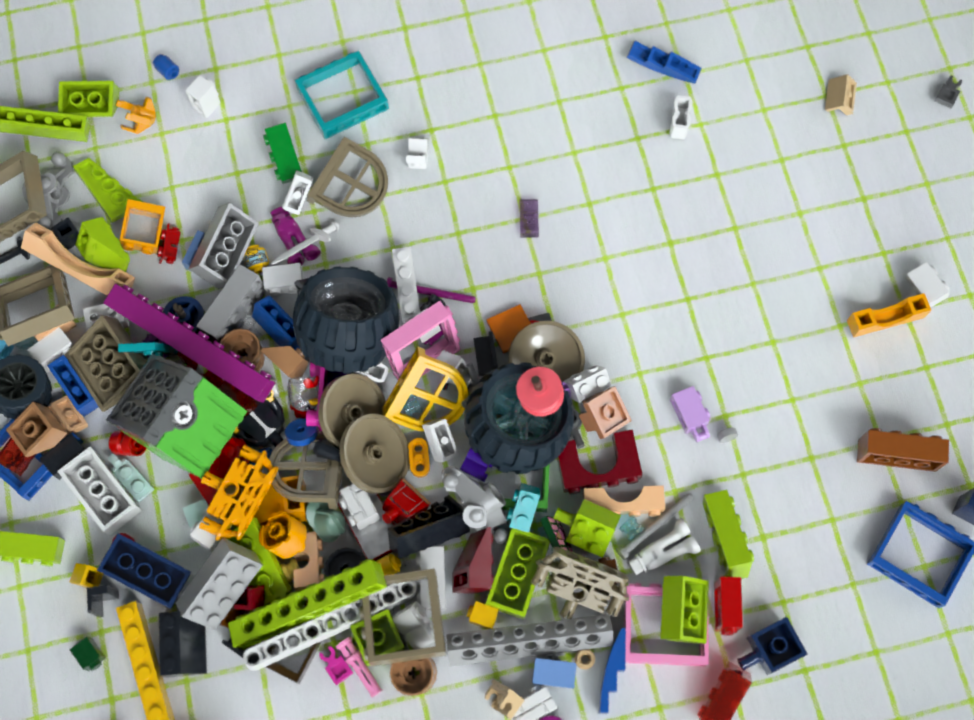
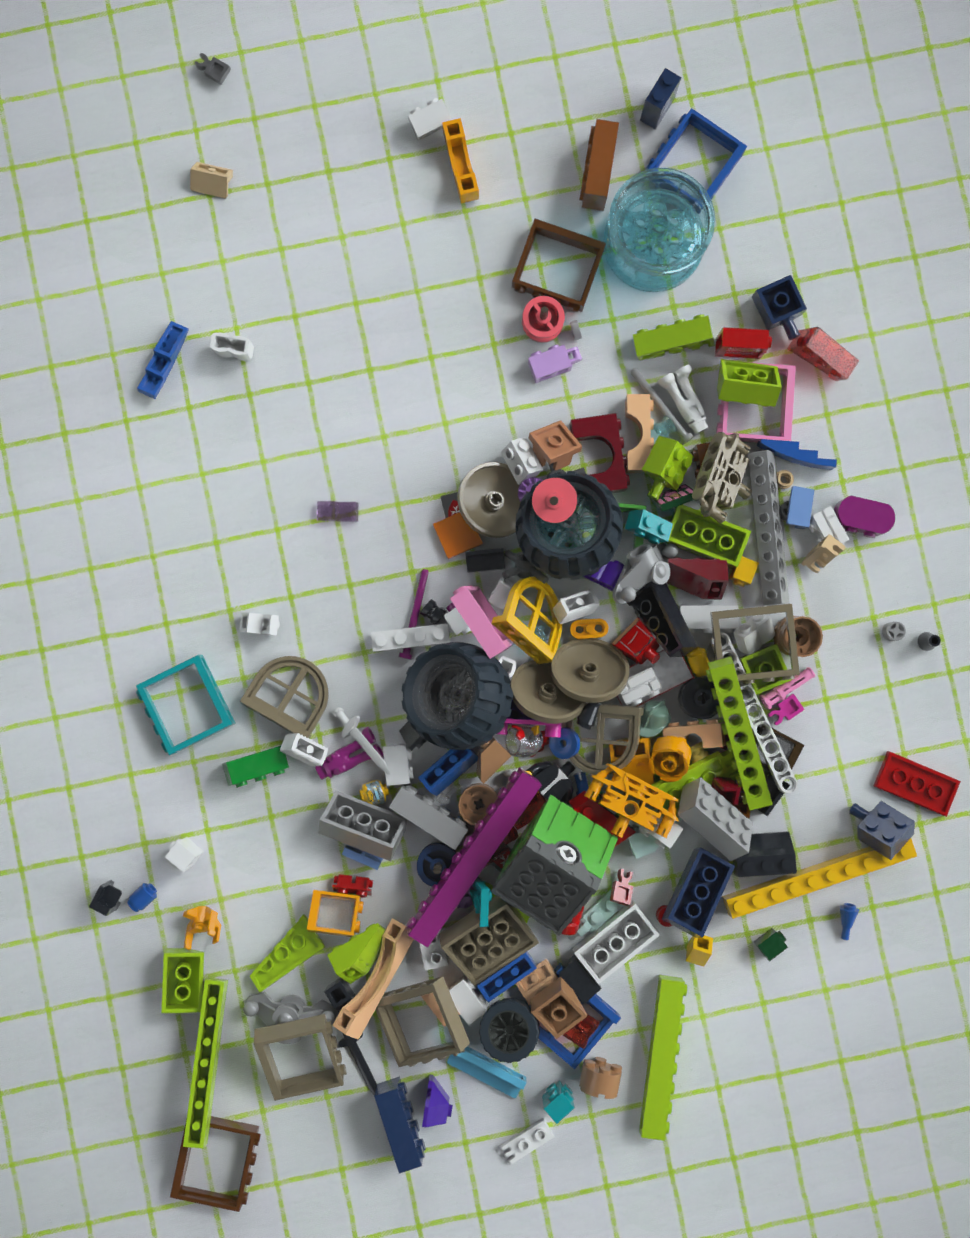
camera: 90 degrees left, 15 degrees up
black panel [87,585,119,618] -> none
none -> black panel [89,880,122,916]
none -> reddish brown window [512,218,606,312]
none -> coral wheel [522,296,565,342]
none -> clear light blue wheel [603,168,715,292]
none -> plate [610,869,634,906]

